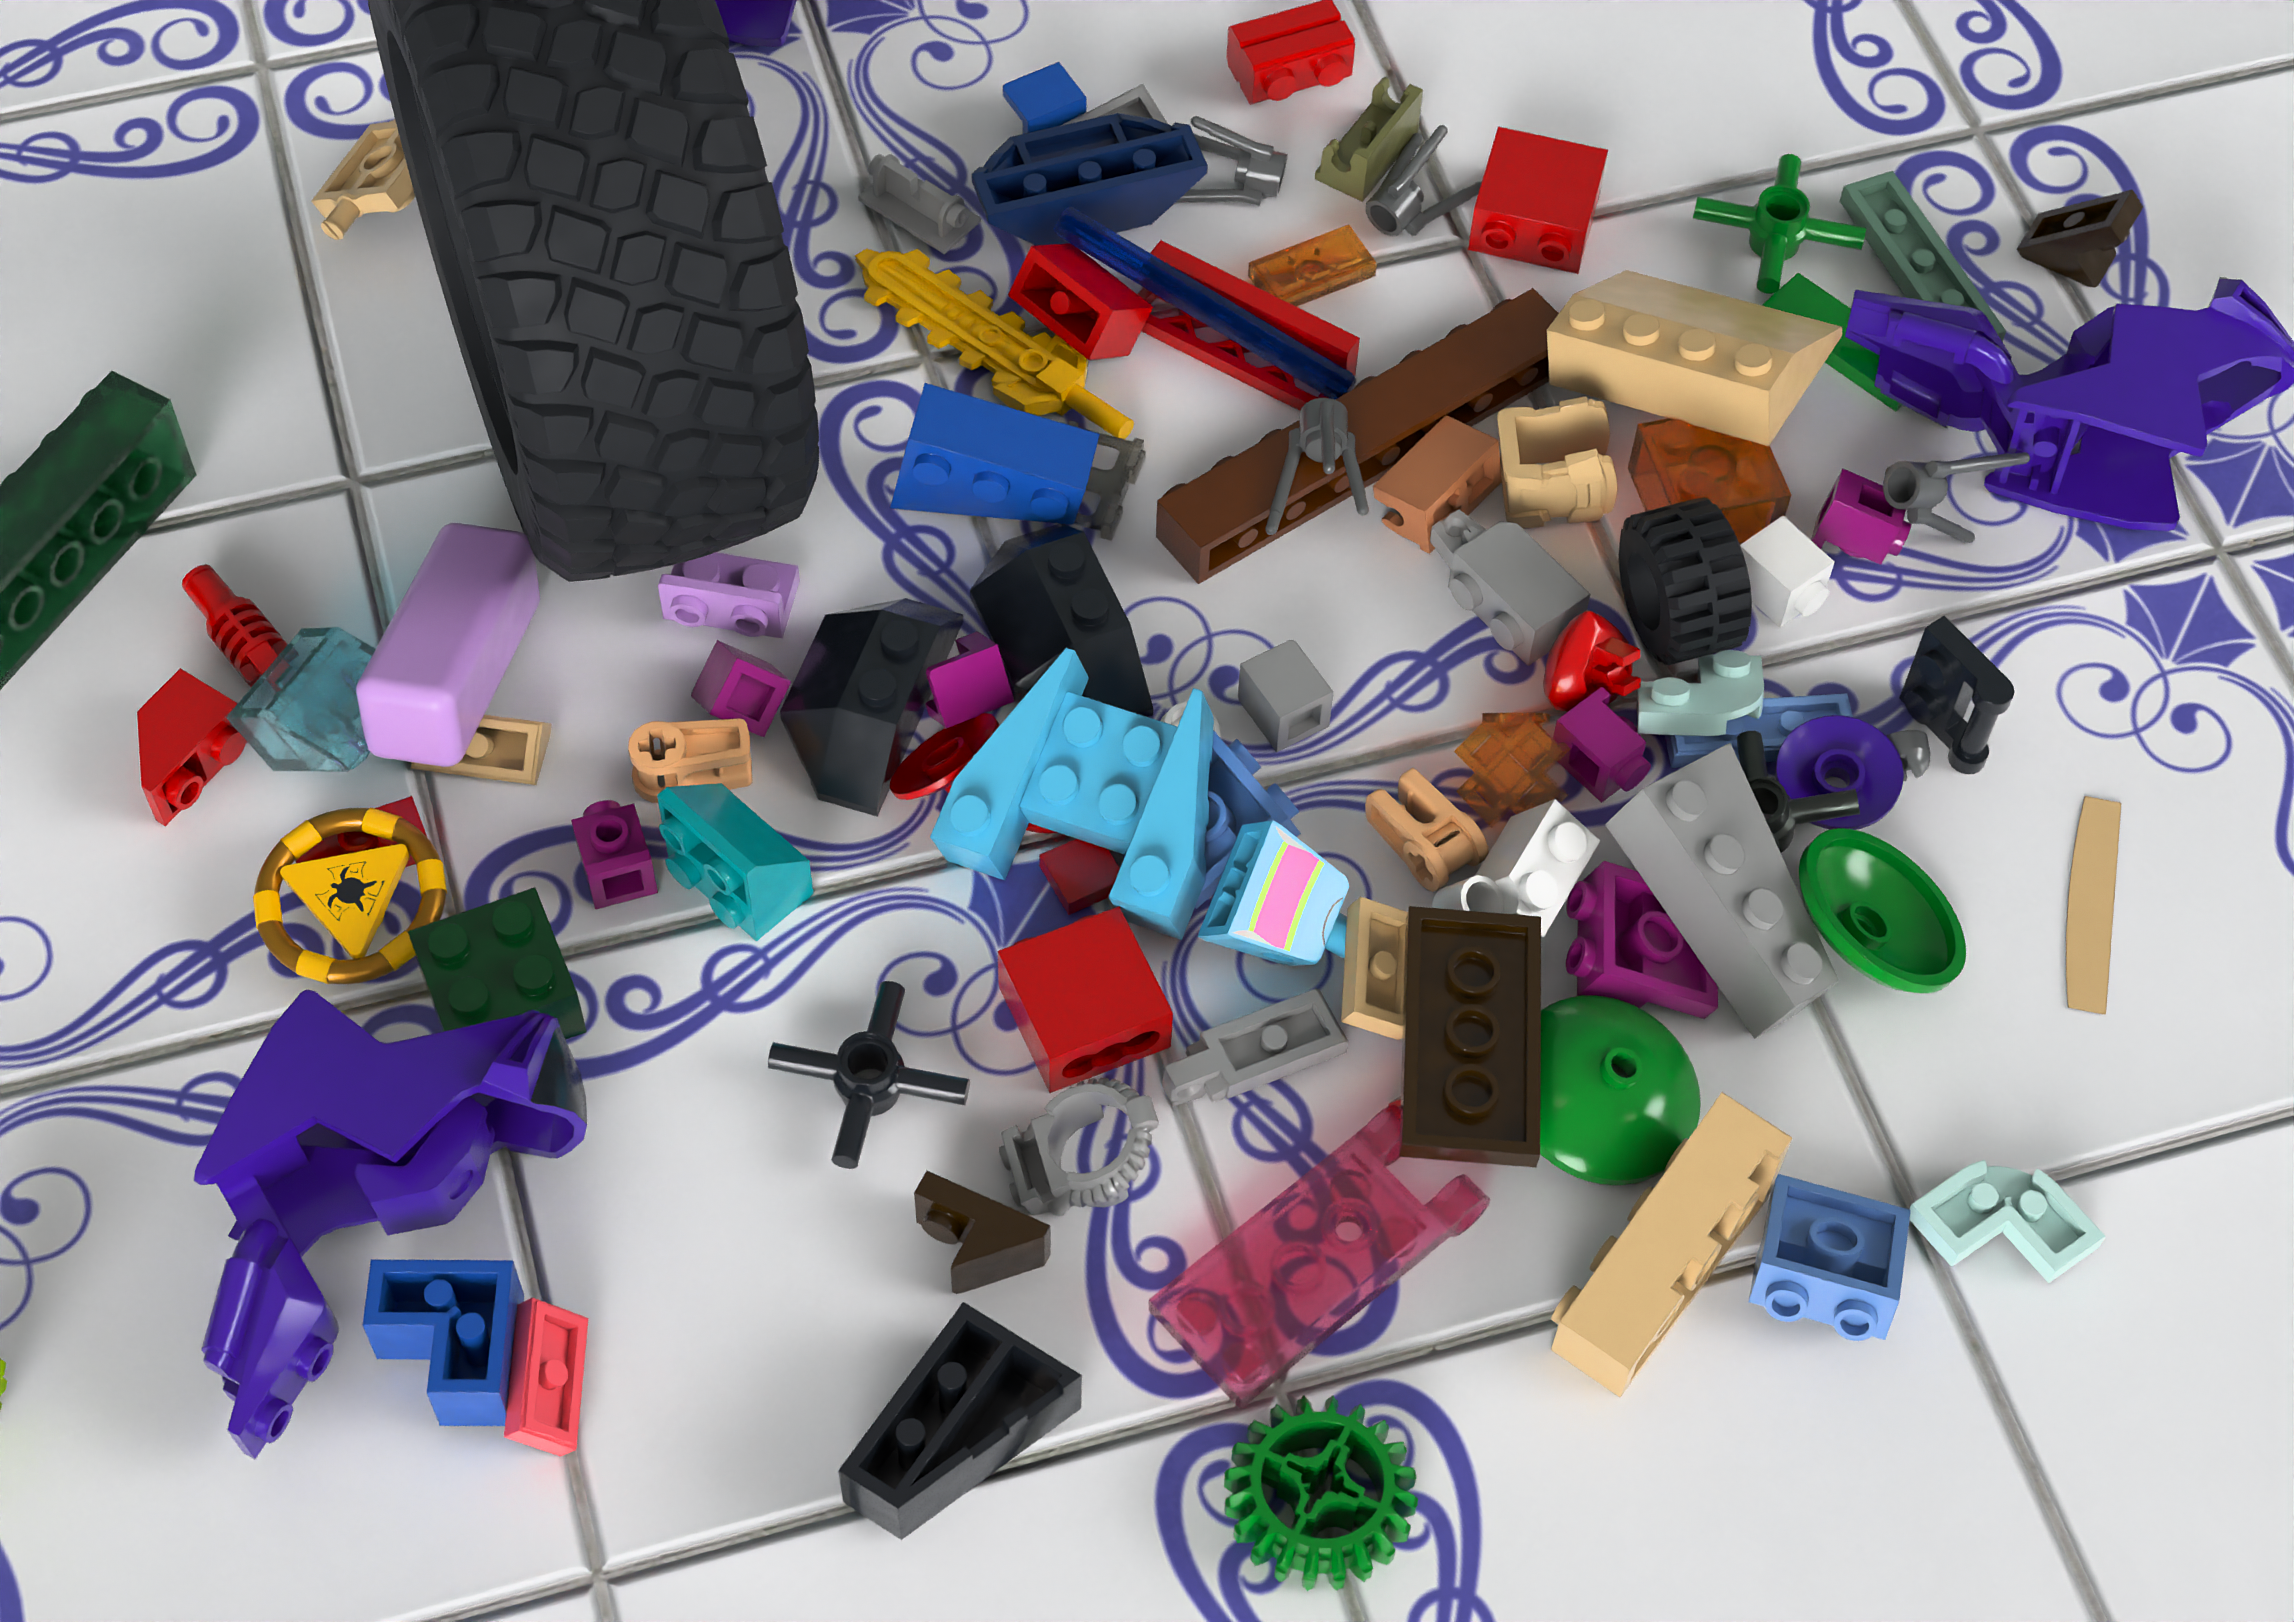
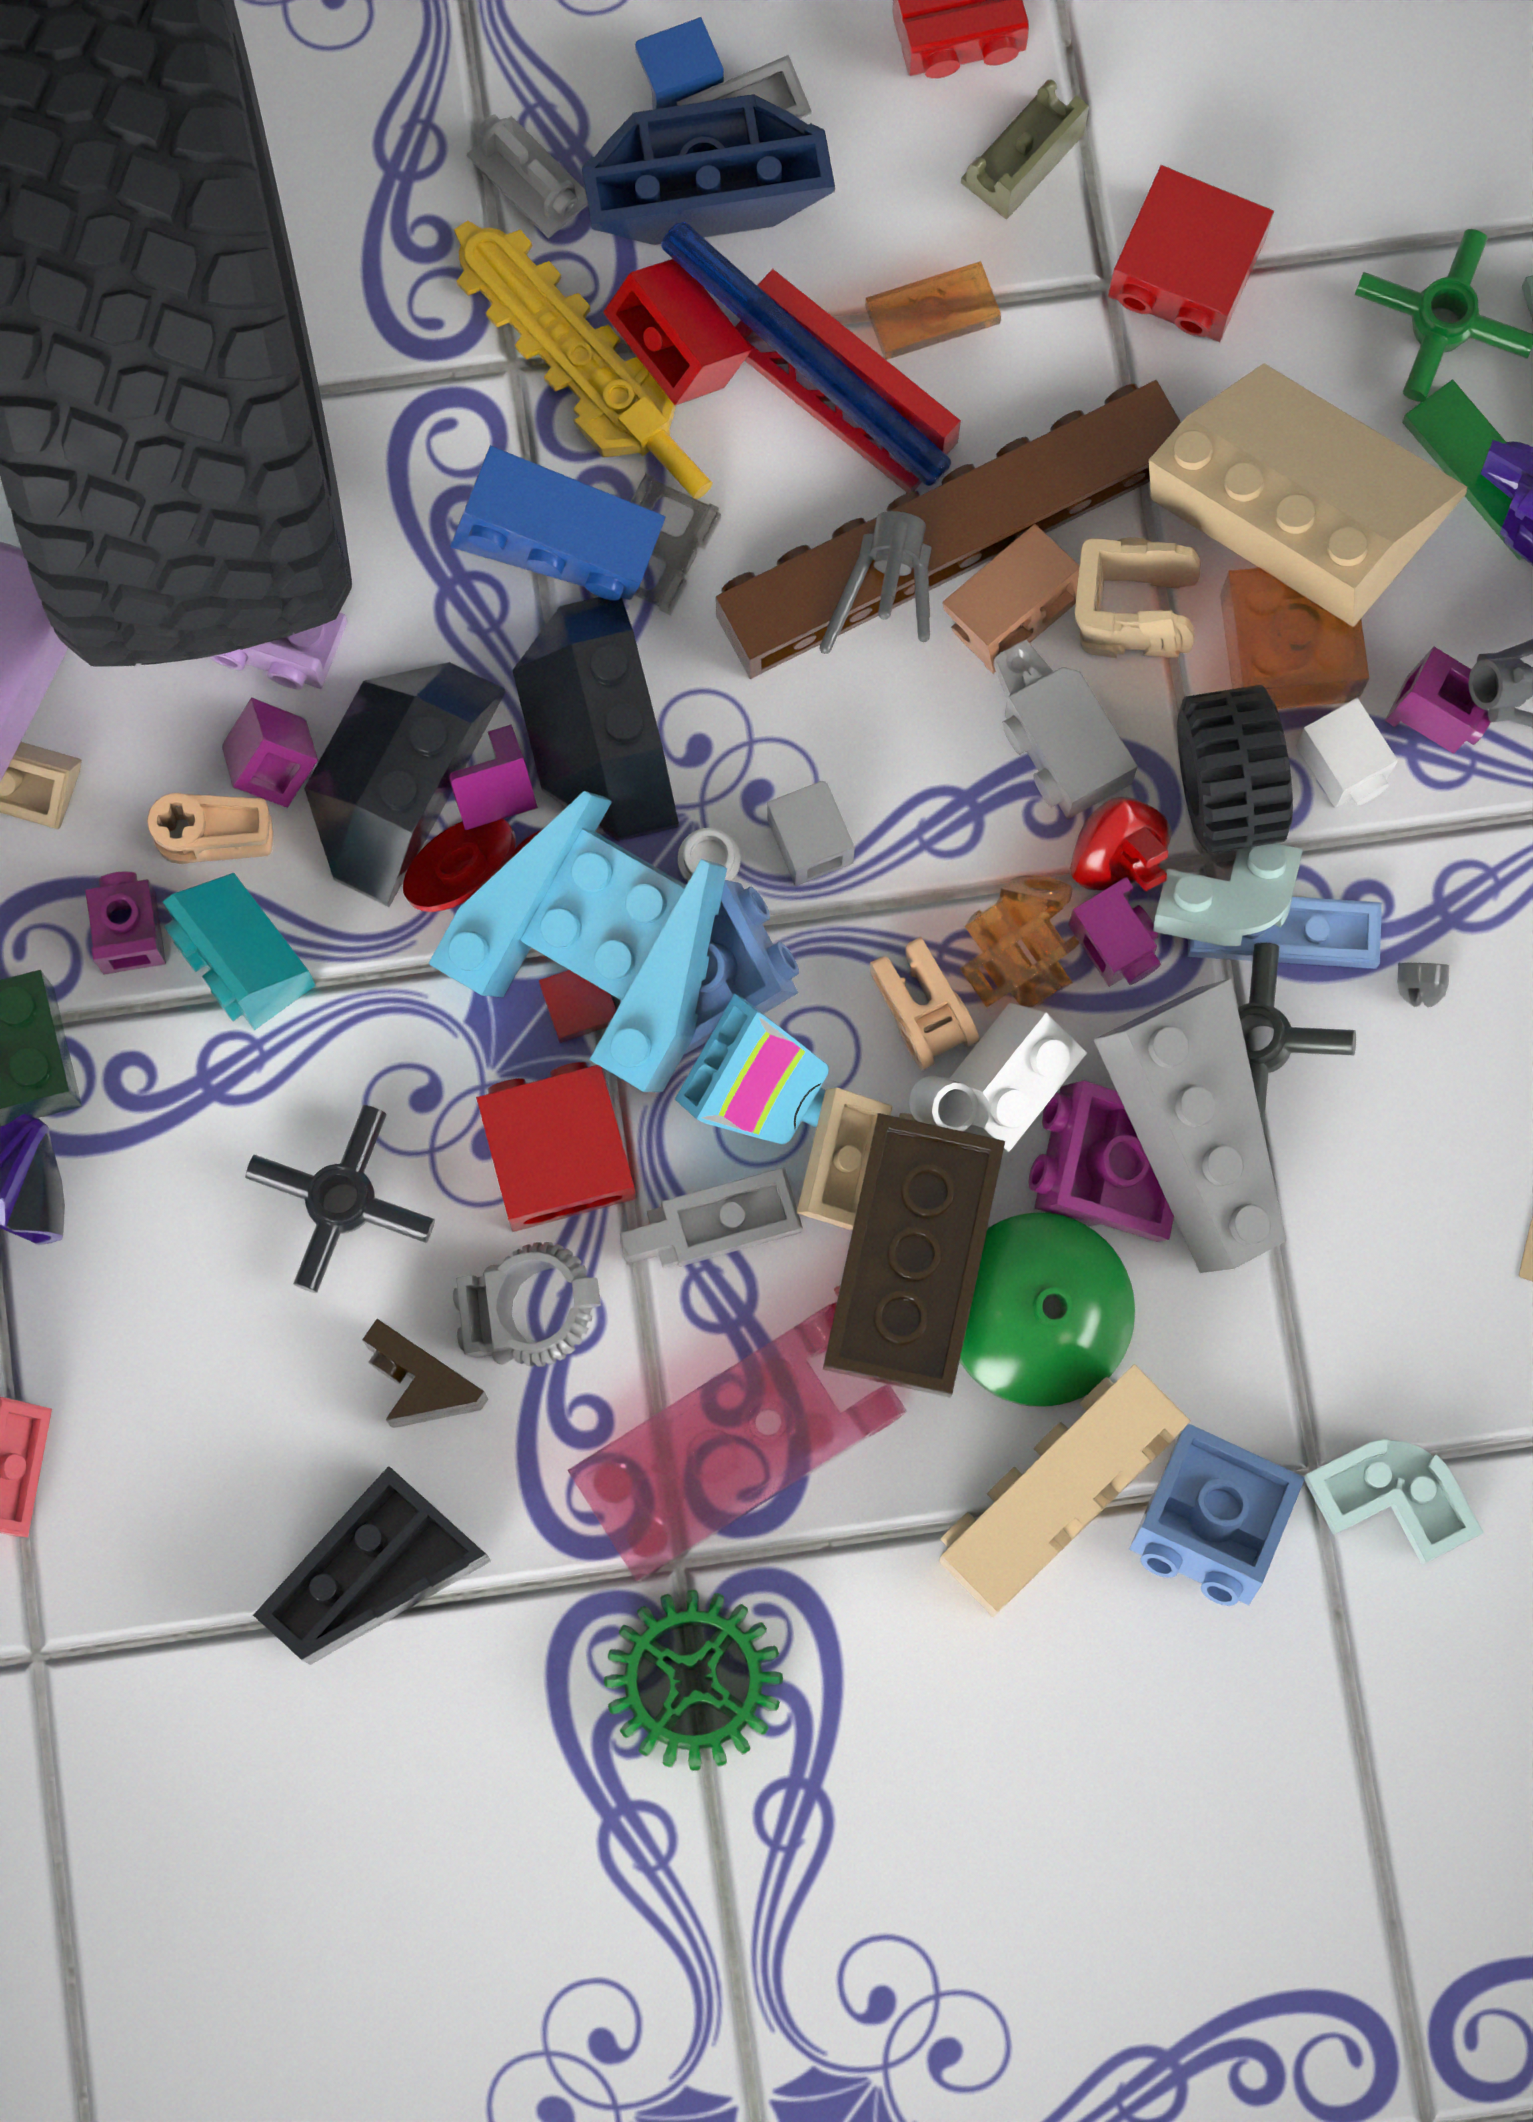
camera: 10 degrees right, 20 degrees up
dark grey plant [1177,116,1288,206] -> none
dark grey plant [1365,125,1482,237] -> none
dark purple dish [1775,715,1904,830] -> none
green dish [1799,828,1966,994] -> none
black plate [1899,616,2015,774] -> none

